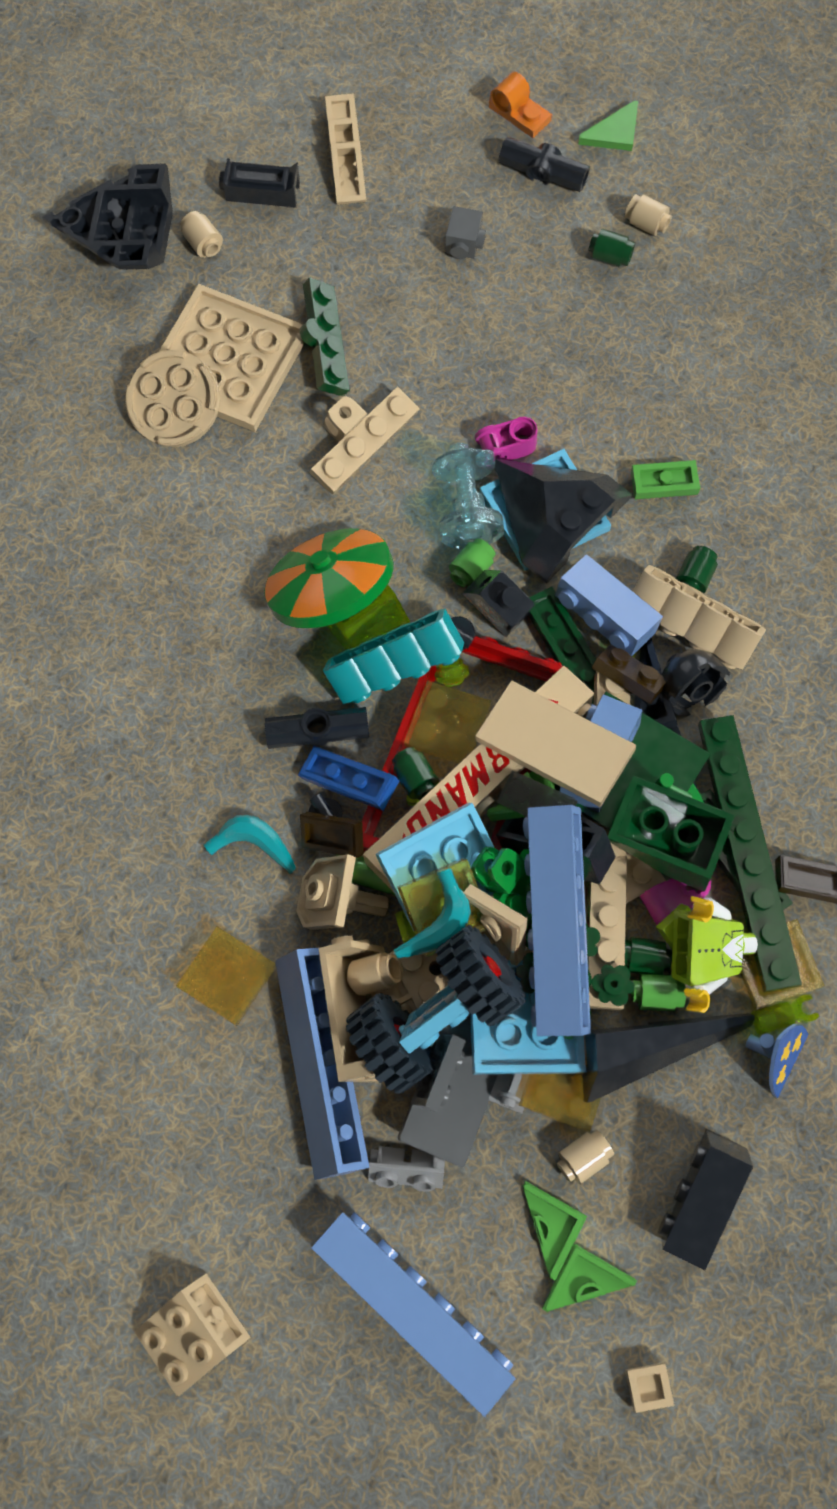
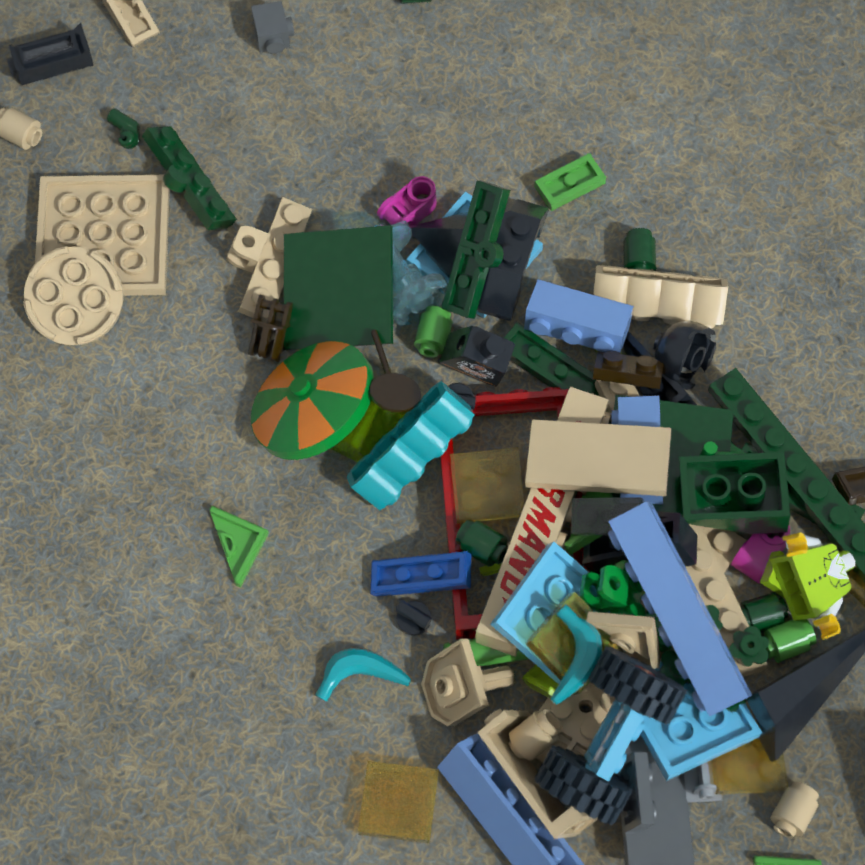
camera: 25 degrees left, 5 degrees down
black piece [264,707,369,749] -> none
dark brown tile [300,812,364,858] -> none
clear neon green plate [435,658,469,687] -> none
none -> dark green arm [107,108,140,149]
none -> bright green tile [210,506,269,588]
none -> dark brown arm [248,295,293,362]
none -> dark green piece [284,225,393,350]
none -> dark brown piece [370,330,421,412]
none -> dark green hinge [441,180,511,319]

